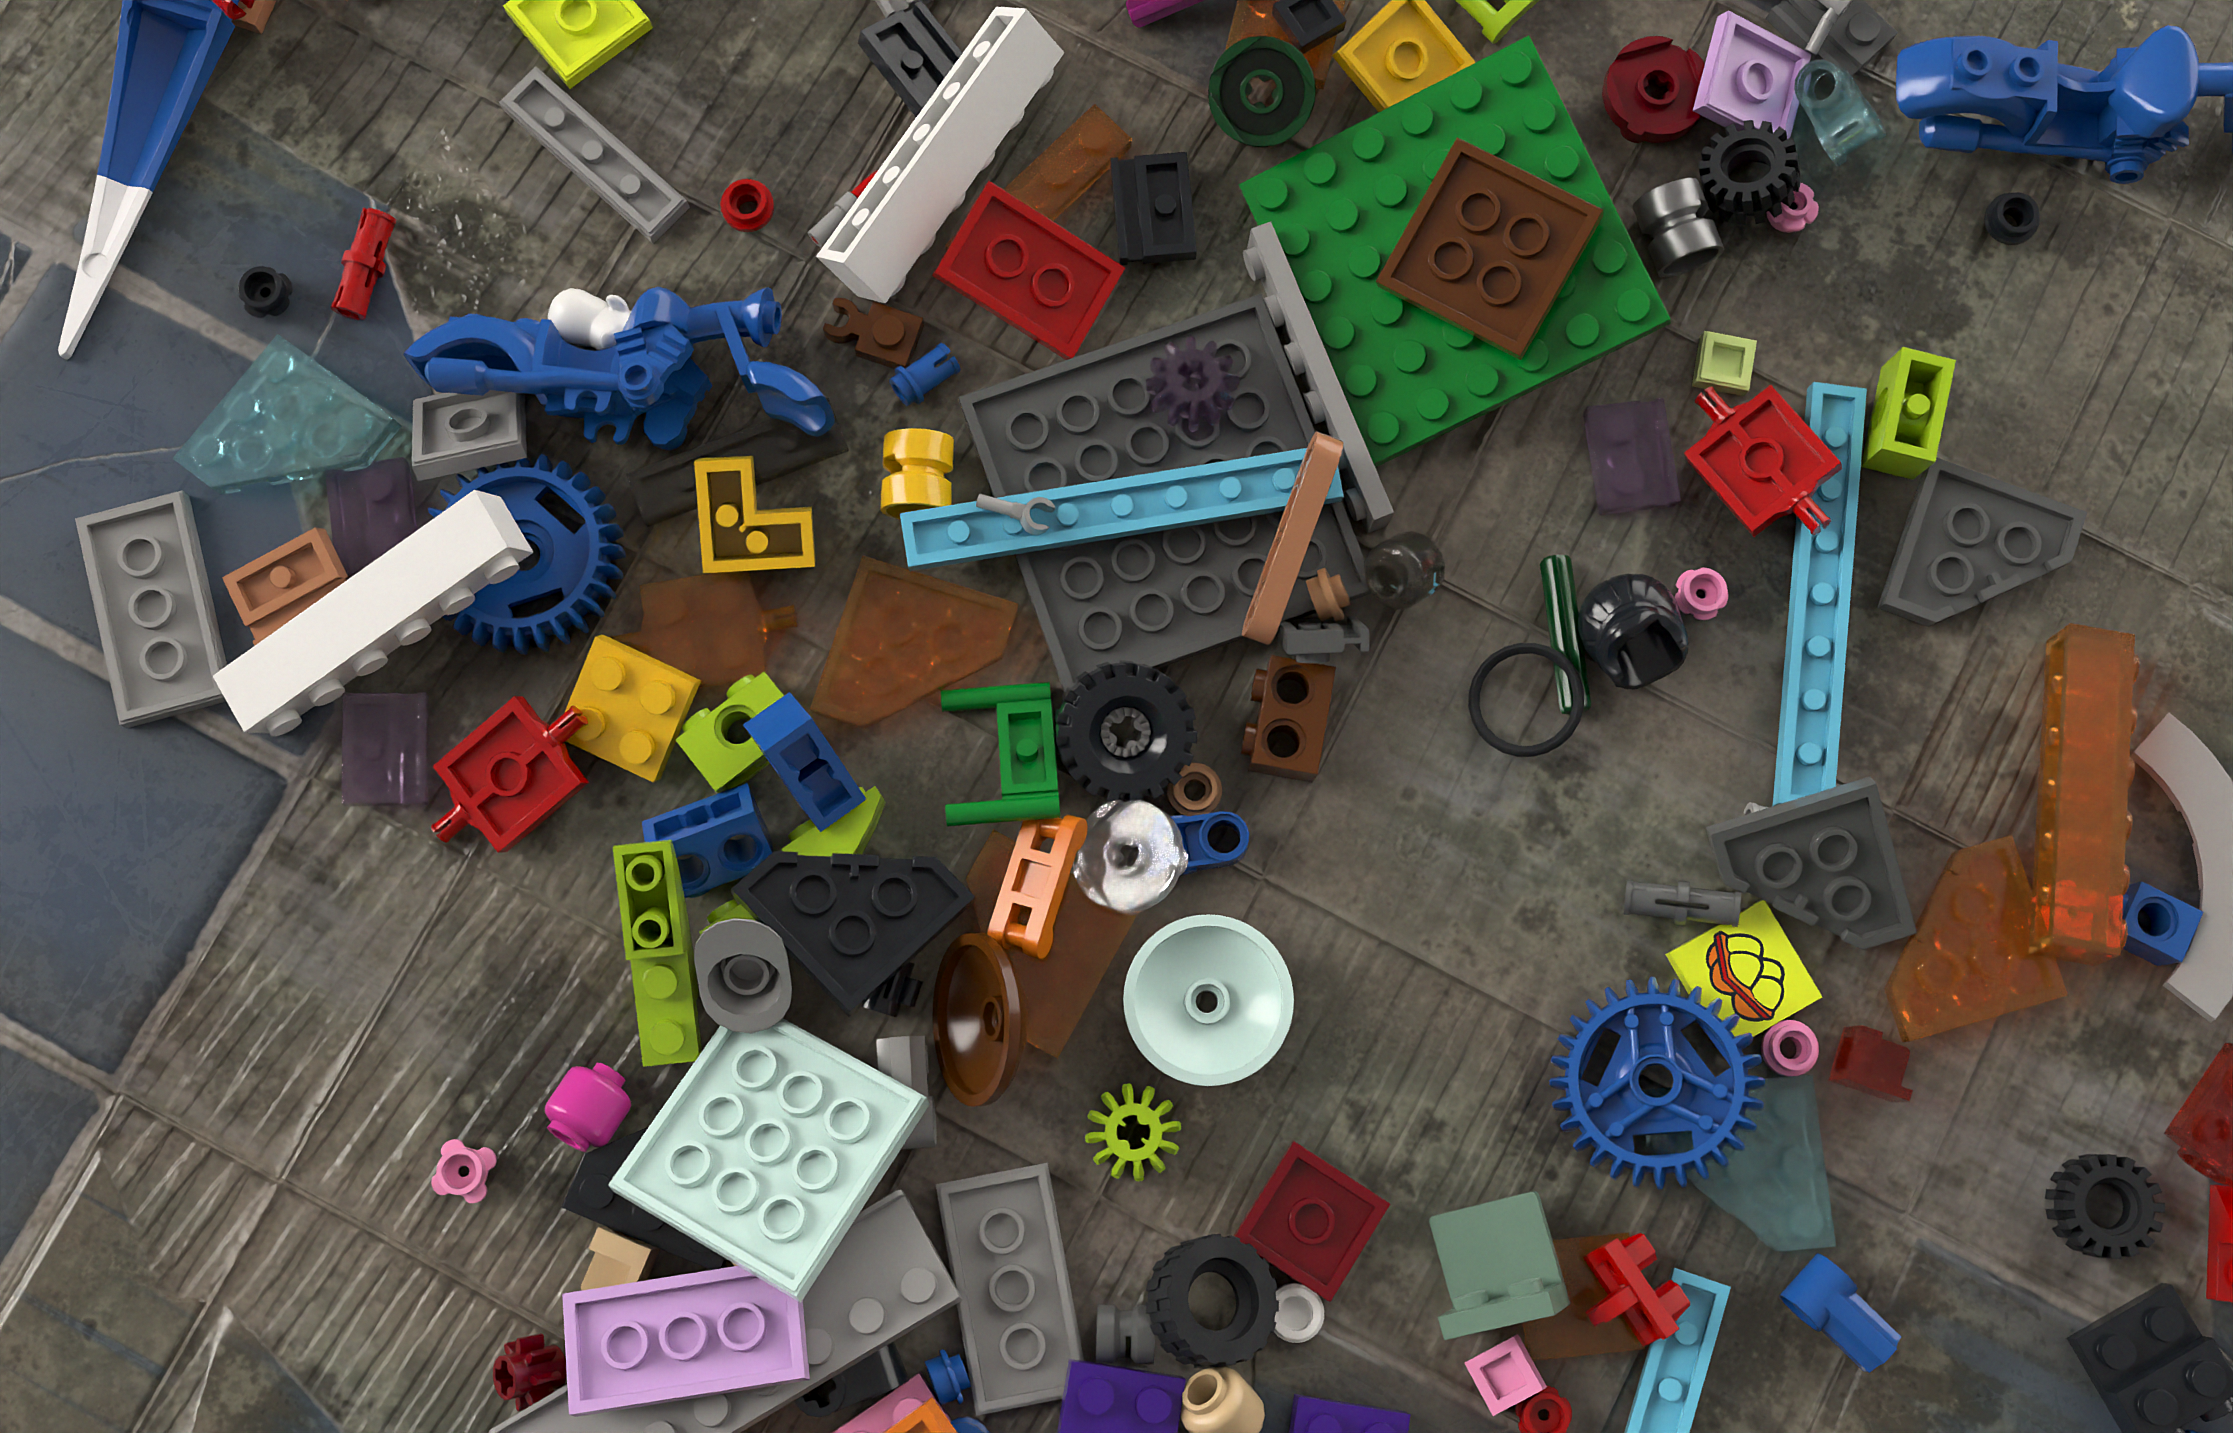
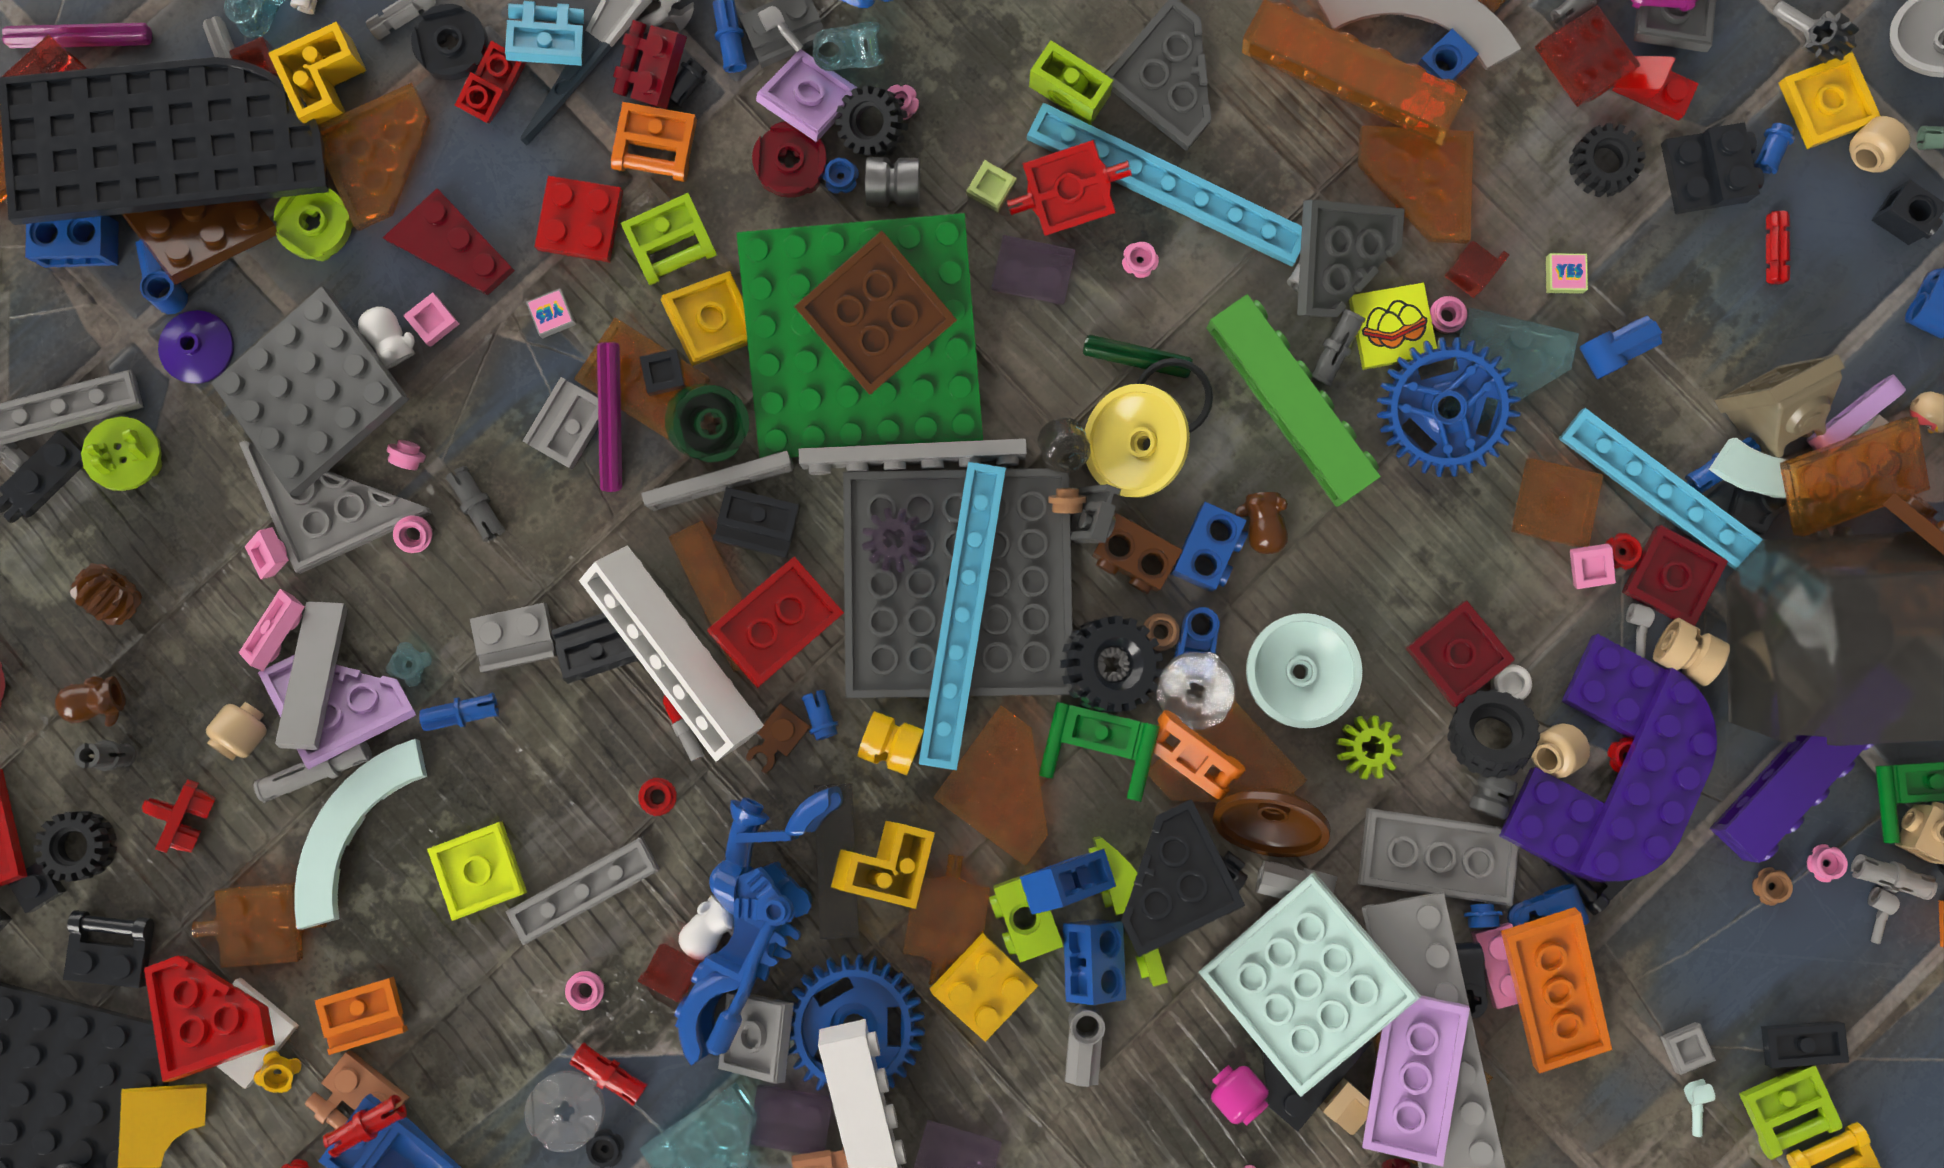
camera: 65 degrees left, 5 degrees up
red plate [431,696,589,853] -> none
lime slope [613,840,702,1067] -> none
light grey piece [694,918,792,1033] -> none
light grey hand [976,494,1055,535] -> none
nougat beam [1242,431,1343,645] -> none
sand green bracket [1429,1191,1571,1340] -> none
black hair [1578,574,1689,690] -> none
red hips [1583,1233,1690,1346] -> none
none -> clear plate [524,1070,605,1152]
none -> bright pink plate [565,971,605,1011]
none -> clear red panel [638,943,701,1002]
none -> light grey tile [641,451,794,511]
none -> blue plate [823,158,859,194]
none -> light grey piece [1065,1004,1105,1087]
none -> light yellow dish [1083,384,1190,498]
none -> blue brick [1170,502,1248,592]
none -> bright green brick [1206,294,1381,508]
none -> reddish brown animal [1235,492,1288,554]
none -> tile [1546,253,1588,293]

